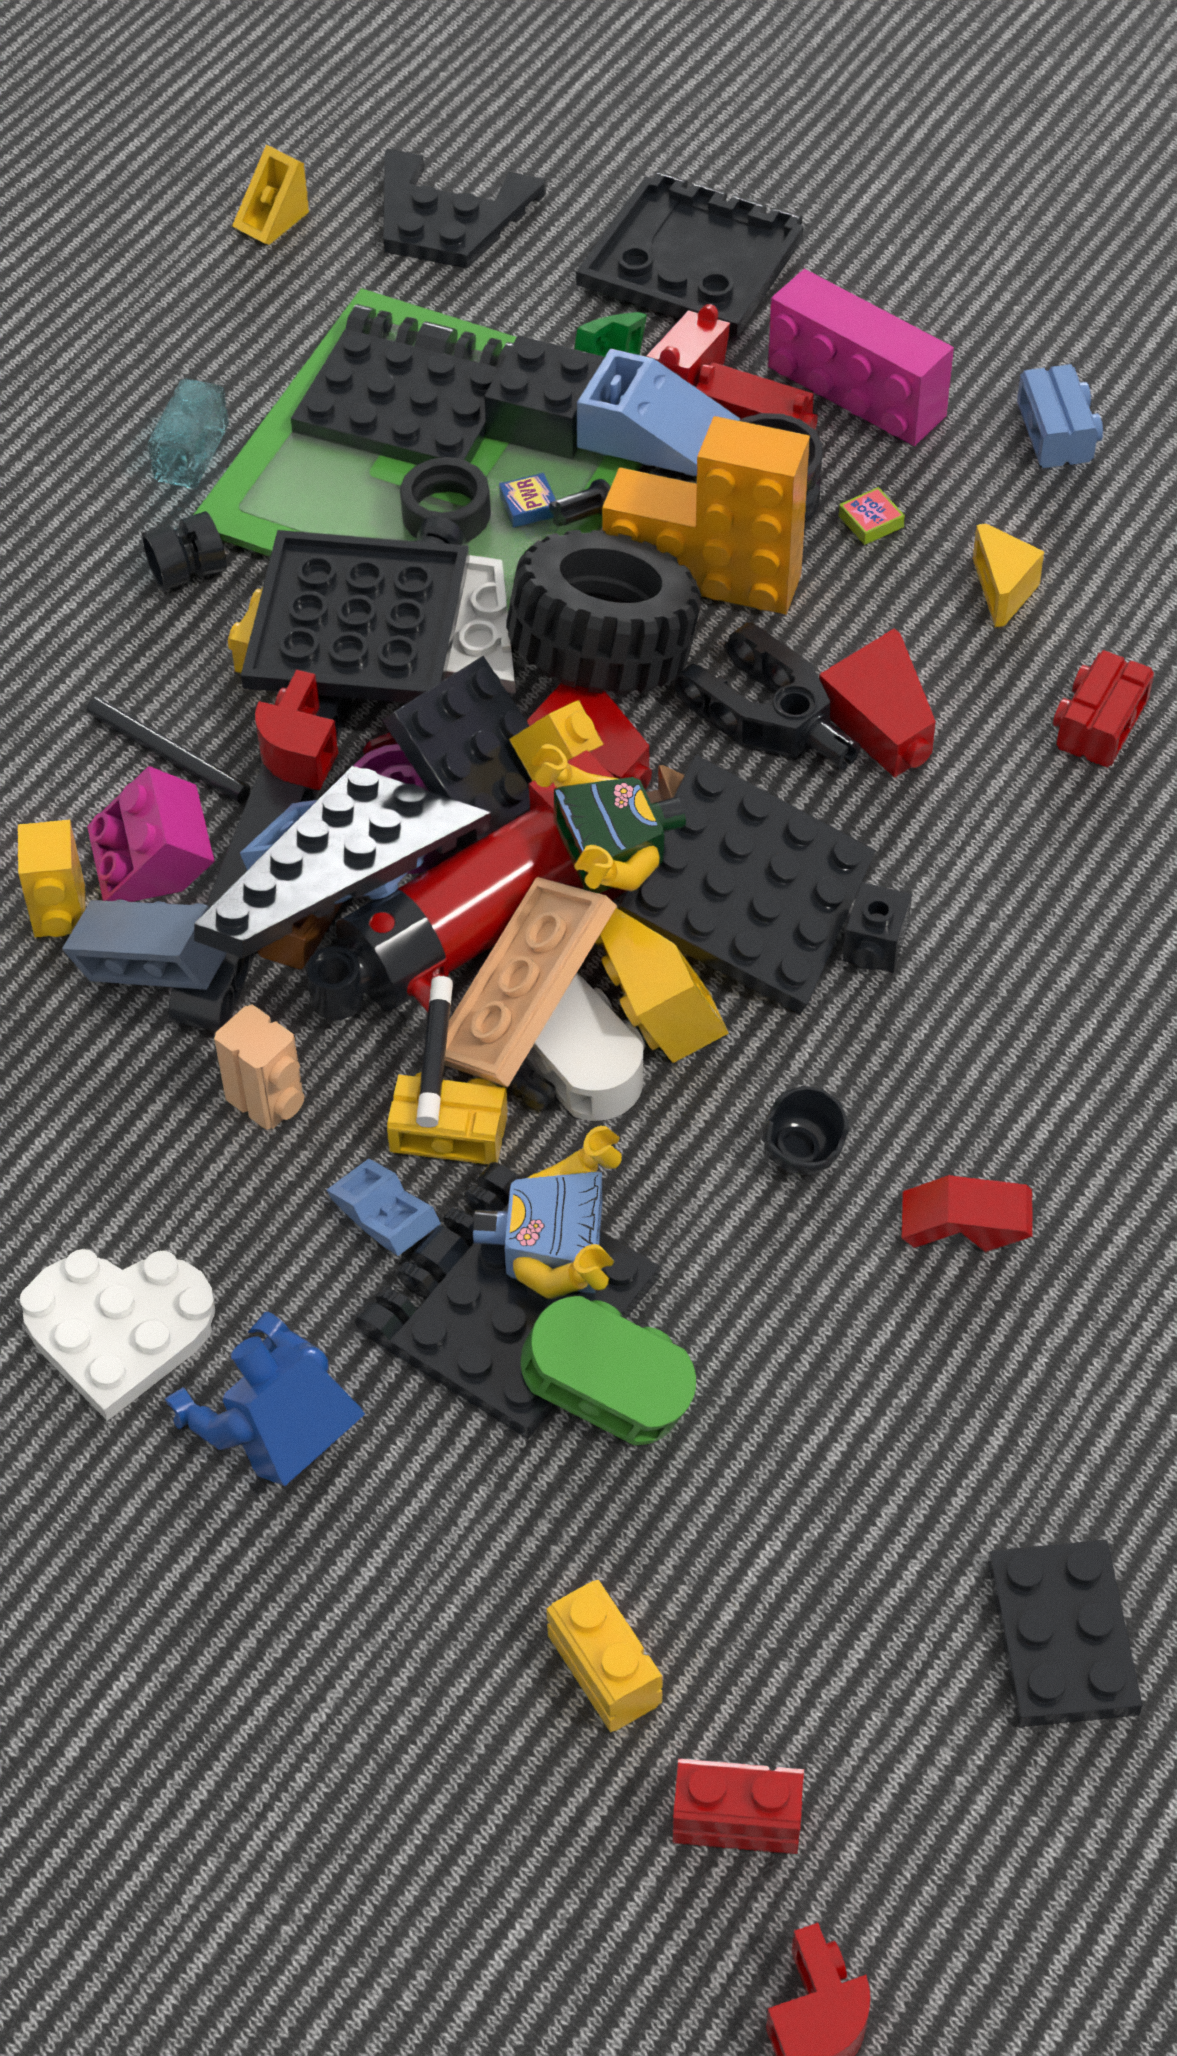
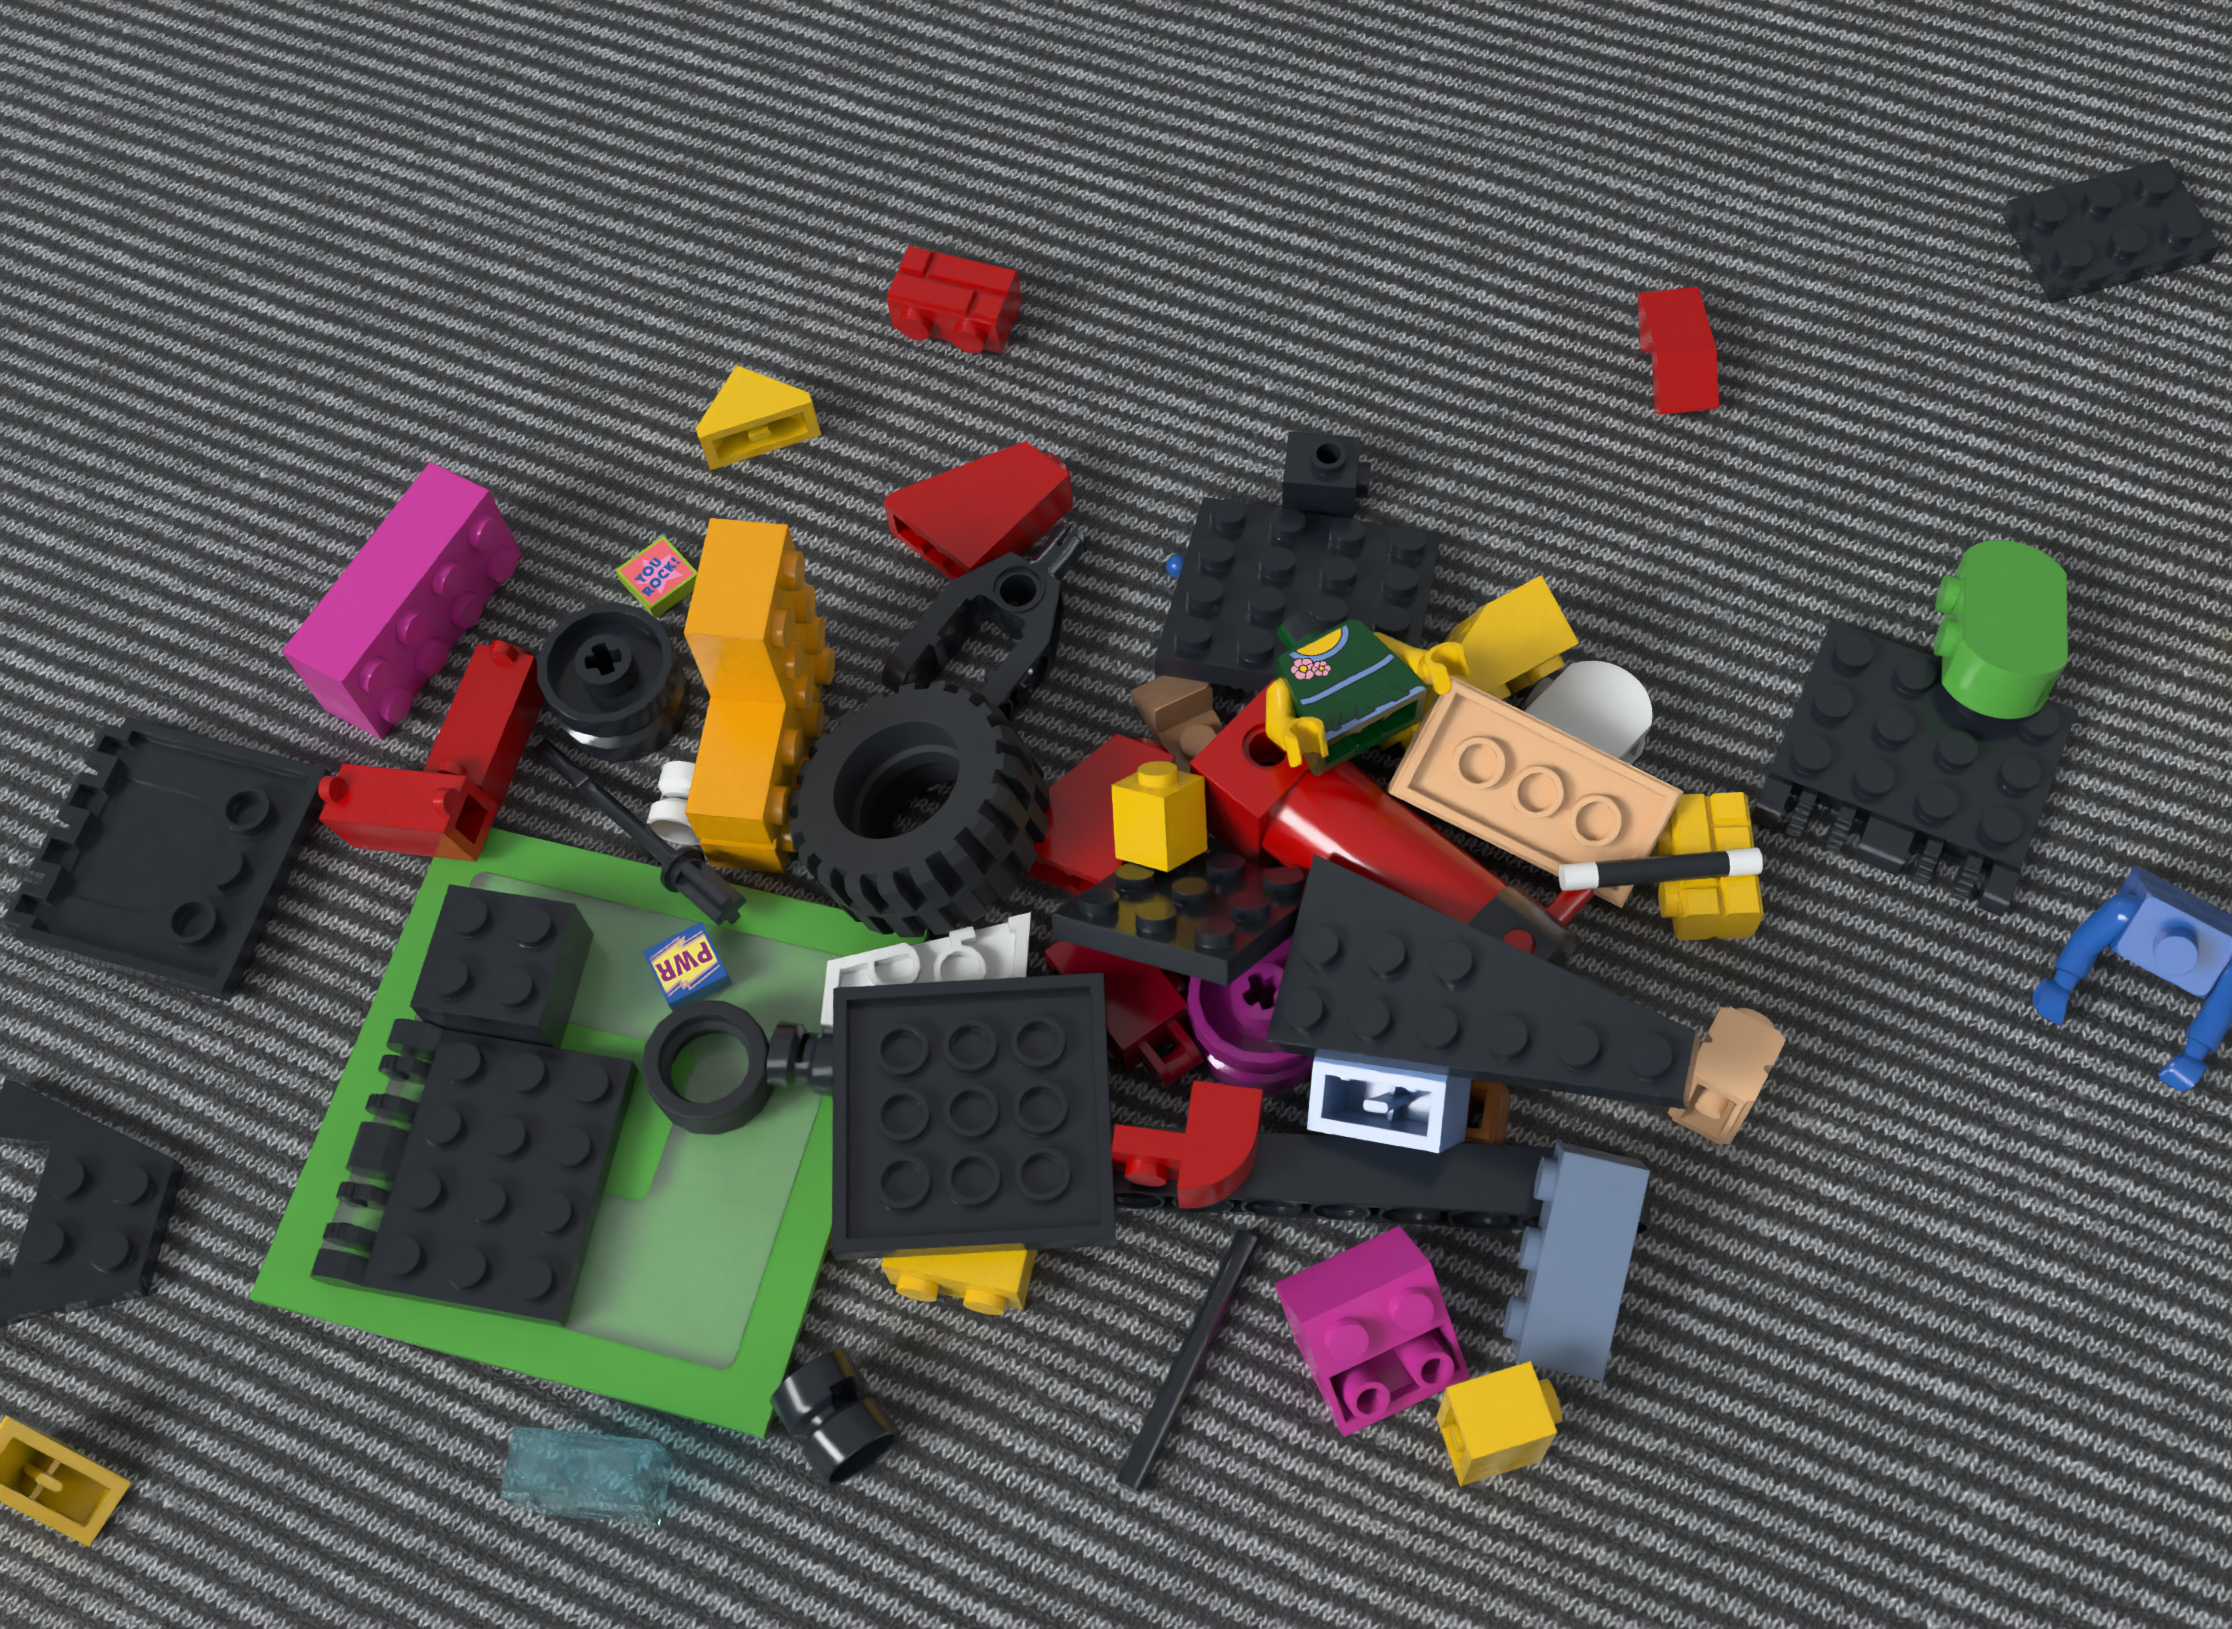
camera: 95 degrees left, 10 degrees up
white plate [20,1249,215,1421] -> none
medium blue slope [327,1159,441,1256] -> none
torso [473,1126,622,1299] -> none
green slope [574,312,647,358] -> none
medium blue slope [577,349,740,476] -> none
black hair [762,1086,849,1176] -> none
medium blue brick [1017,364,1103,468] -> none

